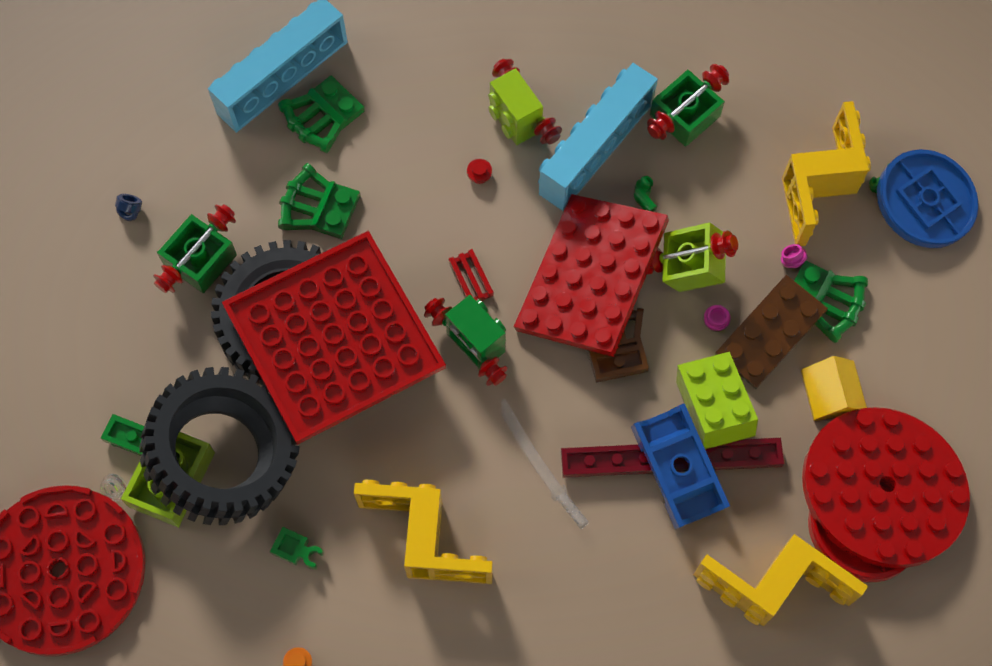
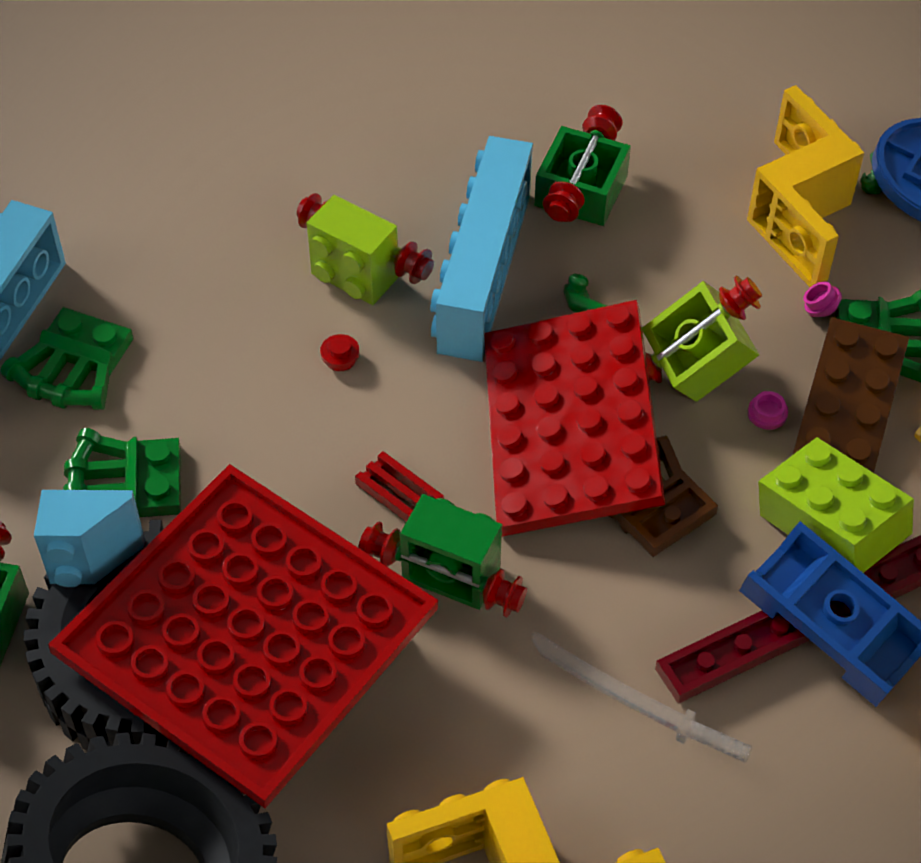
camera: 25 degrees left, 15 degrees down
none -> medium azure slope [34,490,145,587]

